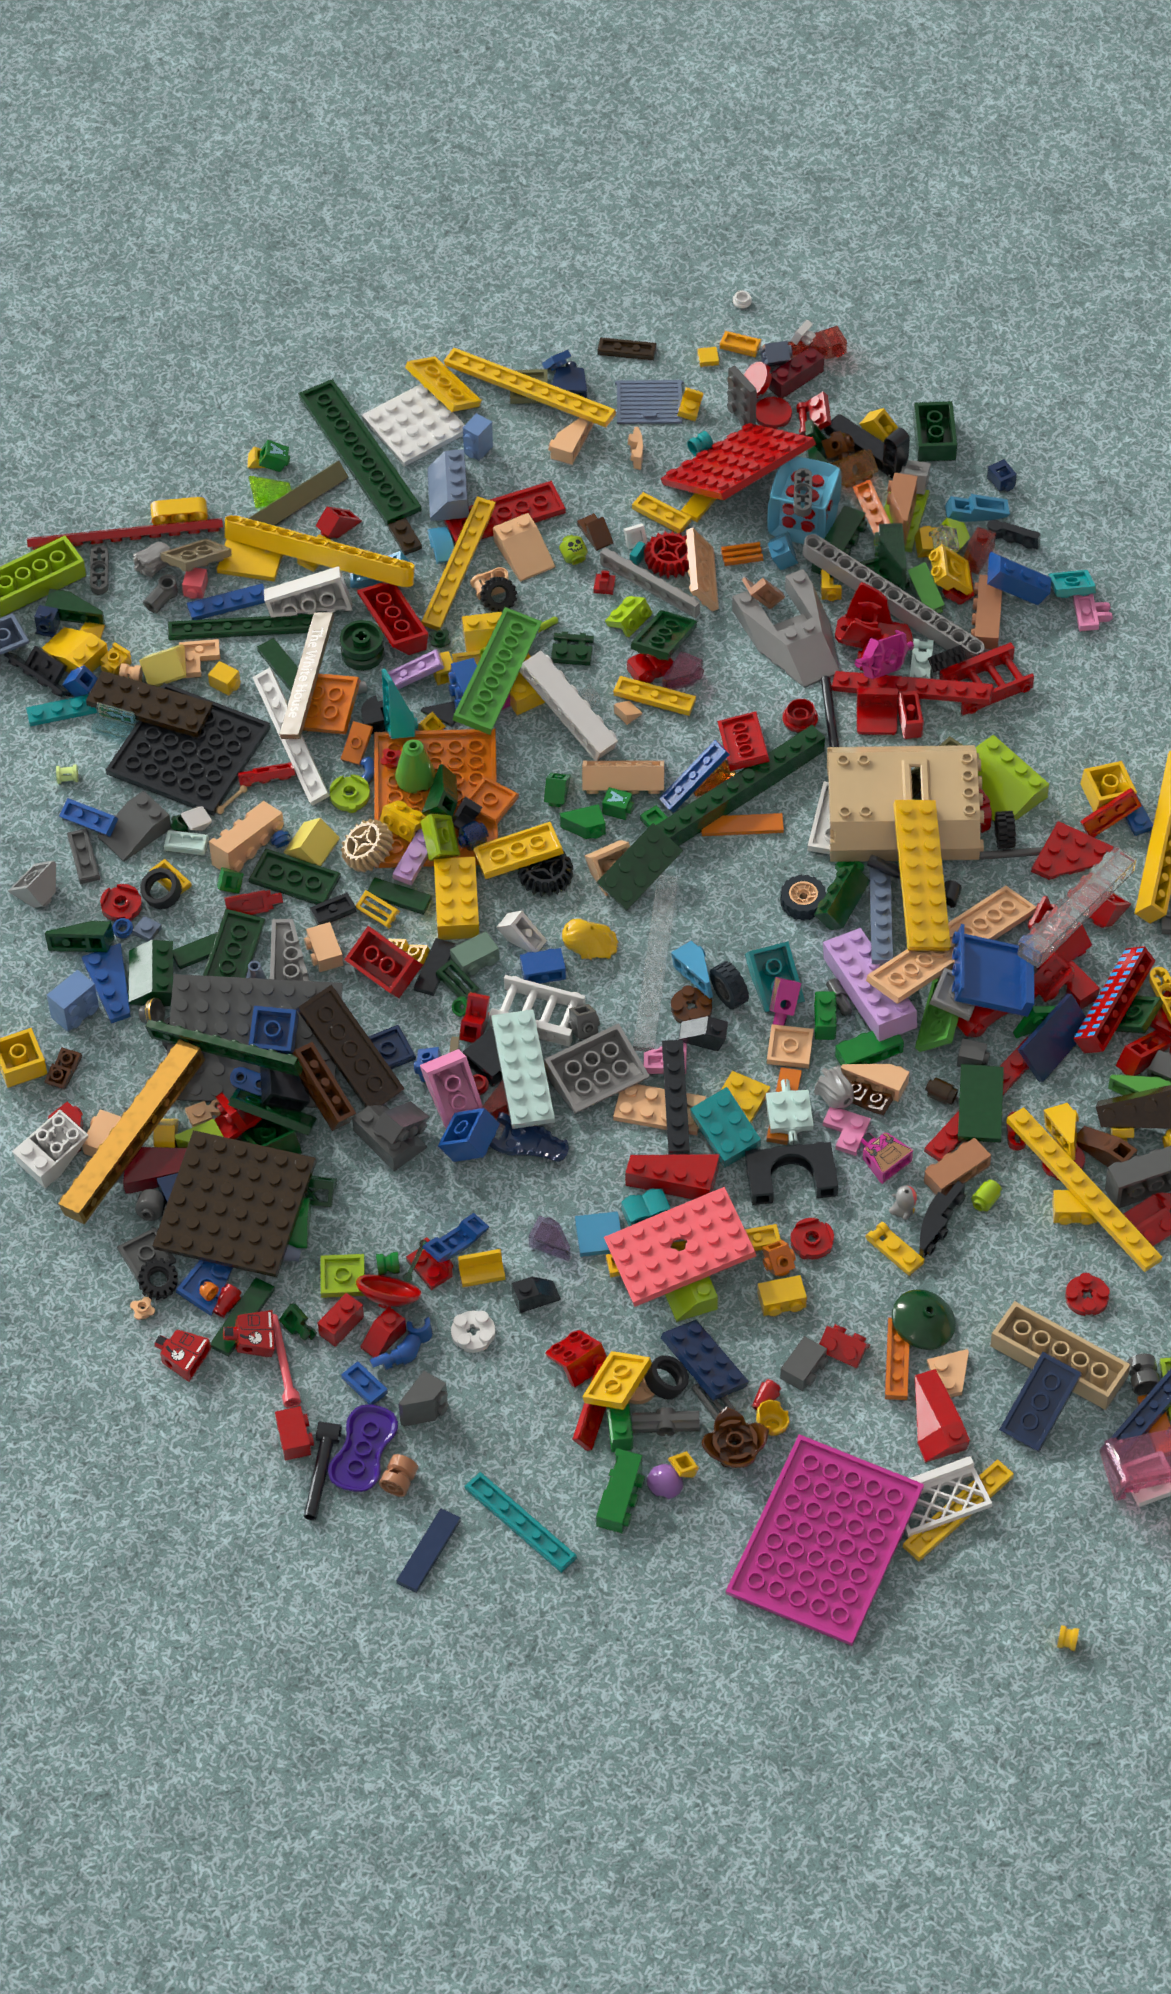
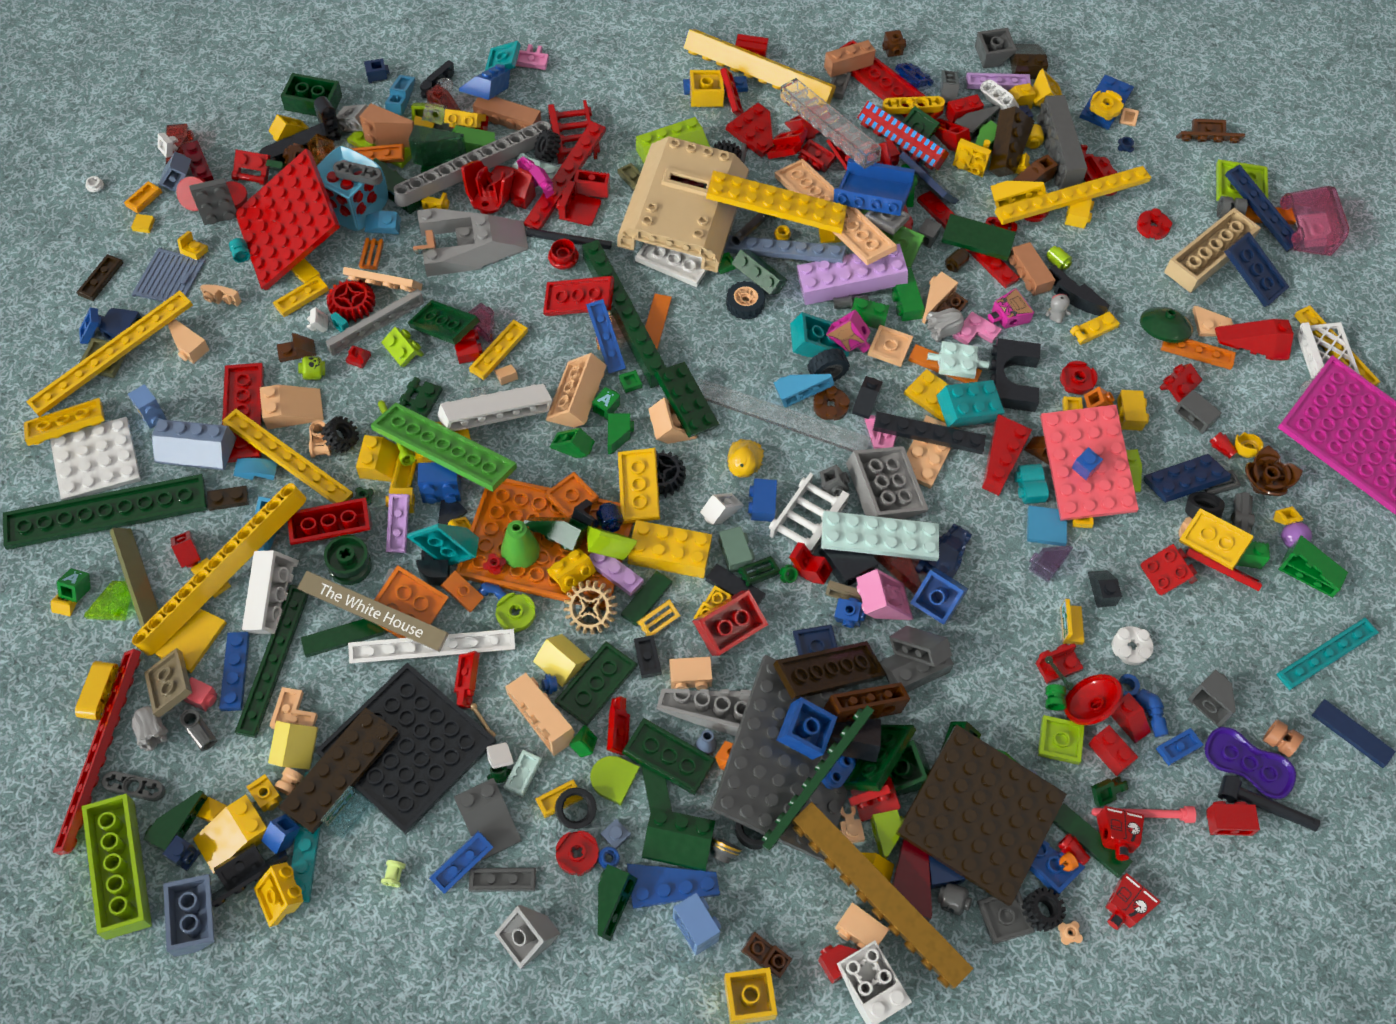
camera: 80 degrees left, 5 degrees up
yellow brick [208,661,241,696] -> none
blue slope [422,1213,489,1262] -> none
none -> yellow plate [254,862,303,927]
none -> clear wheel [437,78,454,99]
none -> lime tile [590,756,640,805]
none -> red slope [766,128,808,159]
none -> yellow plate [953,138,992,177]
none -> blue brick [1072,447,1103,480]

